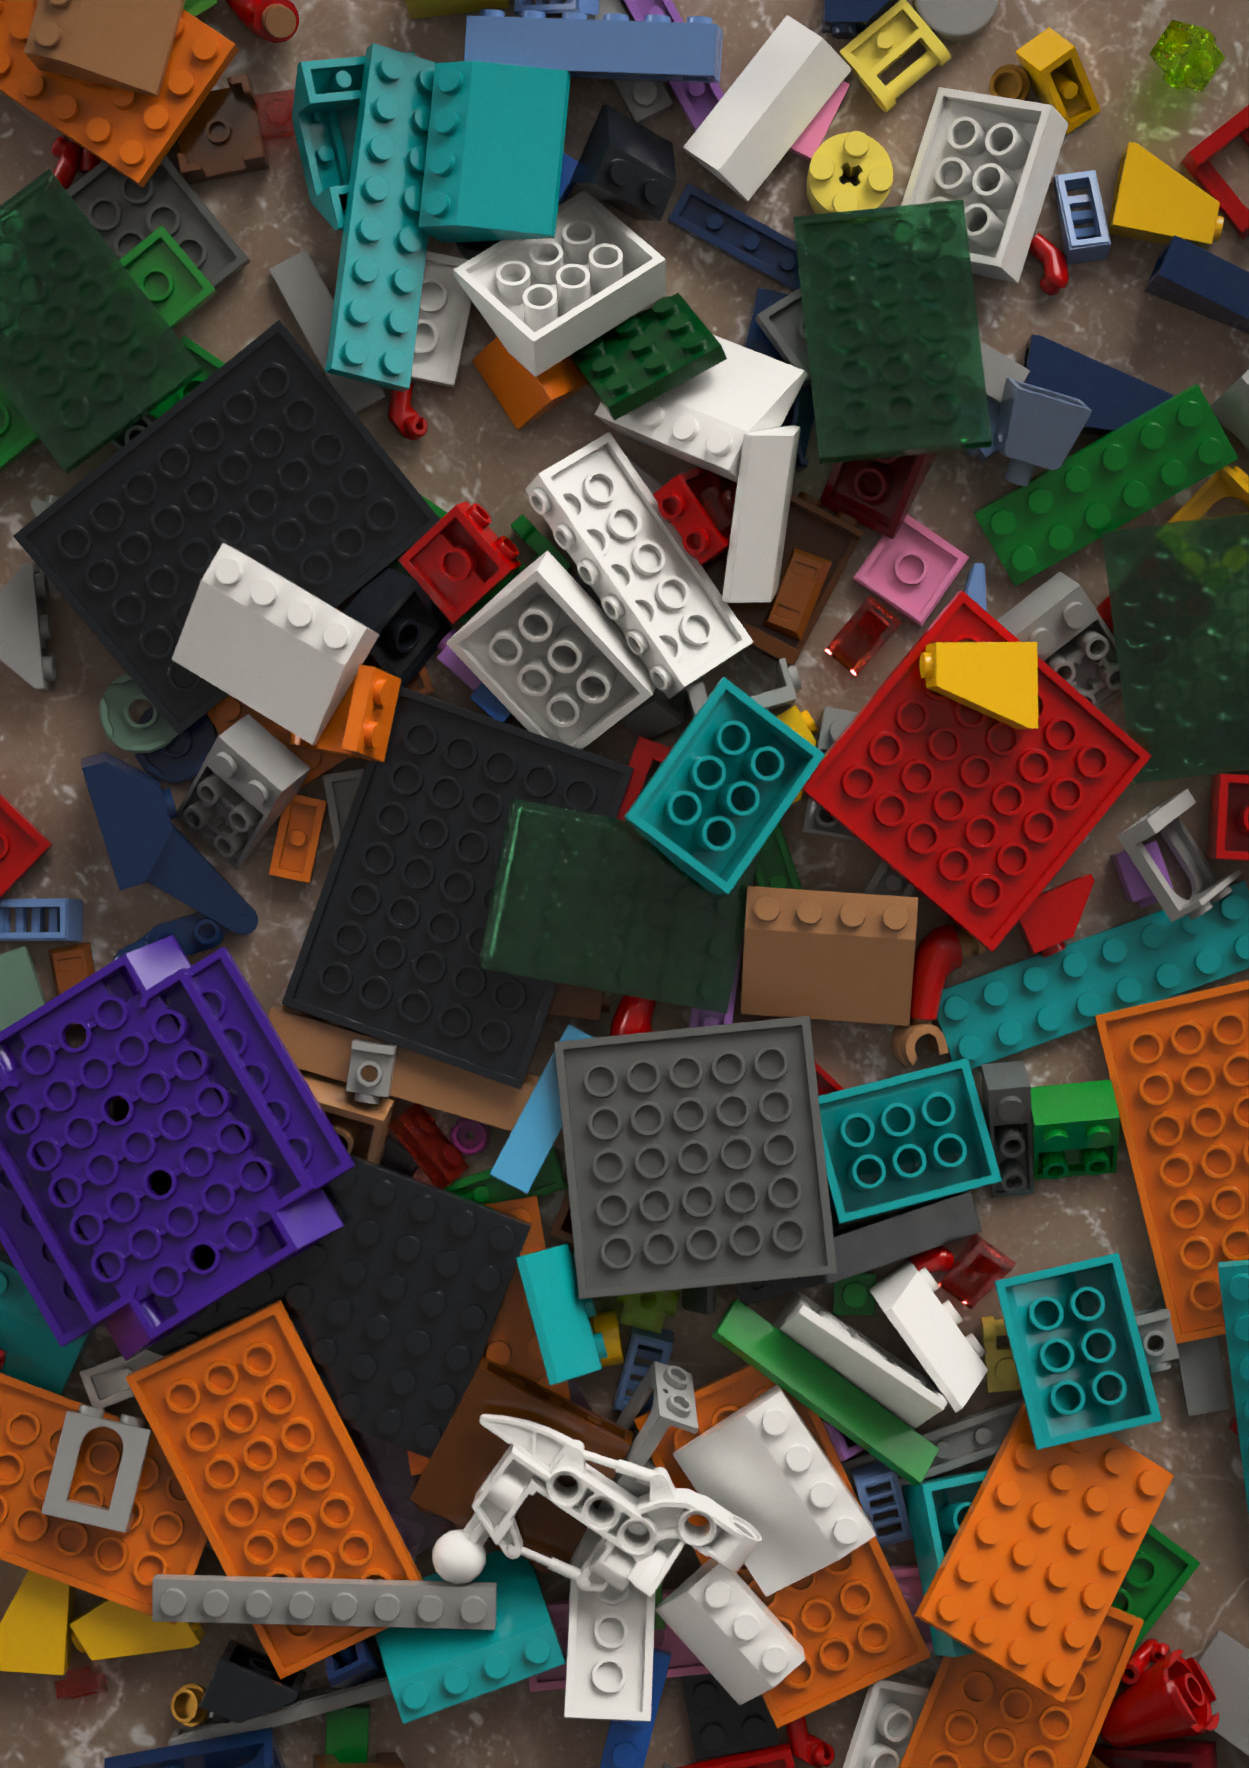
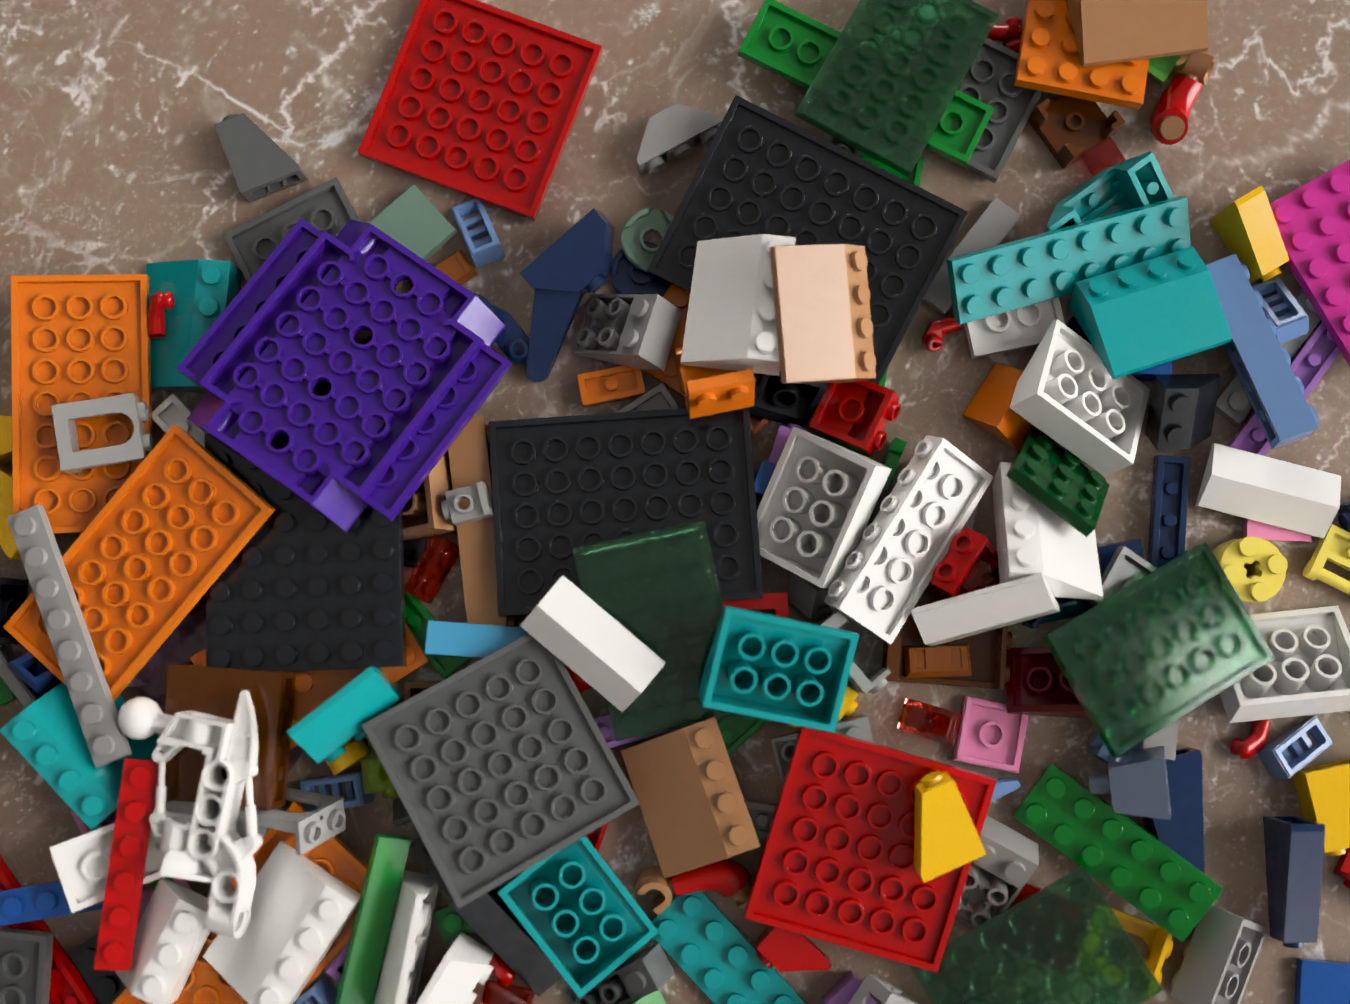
camera: 70 degrees right, 5 degrees down
magenta plate [449,1117,490,1156] -> none
none -> red plate [93,758,158,971]
none -> white slope [520,575,666,712]
none -> slope [770,244,876,384]

